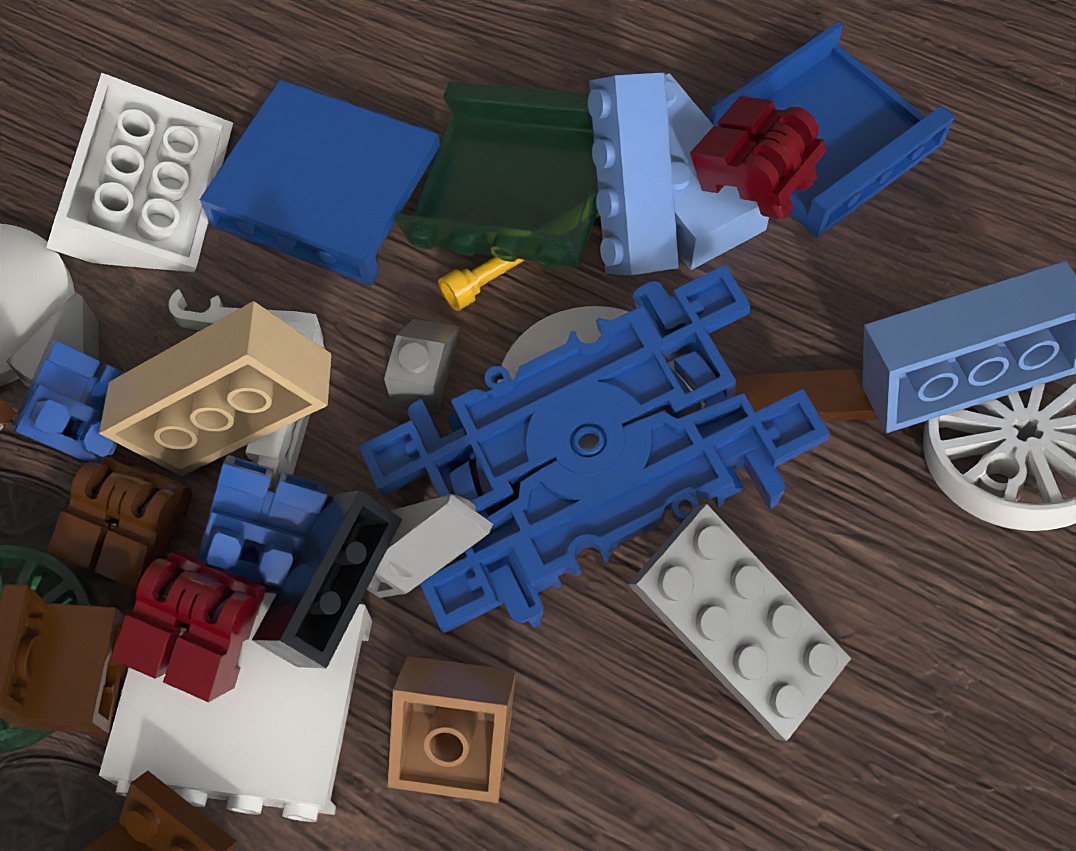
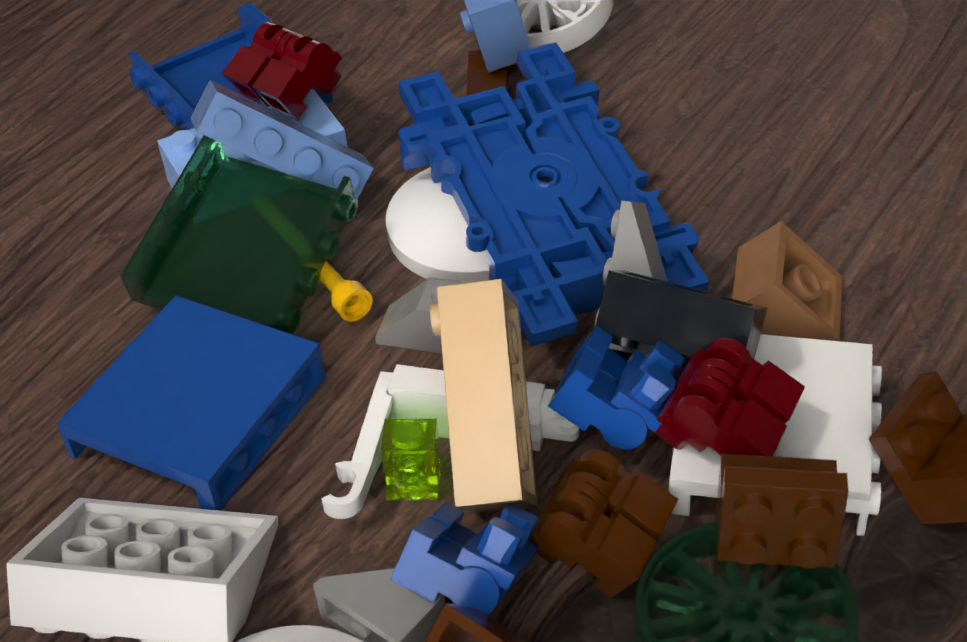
camera: 85 degrees left, 20 degrees down
light grey plate [628,504,851,741] -> none

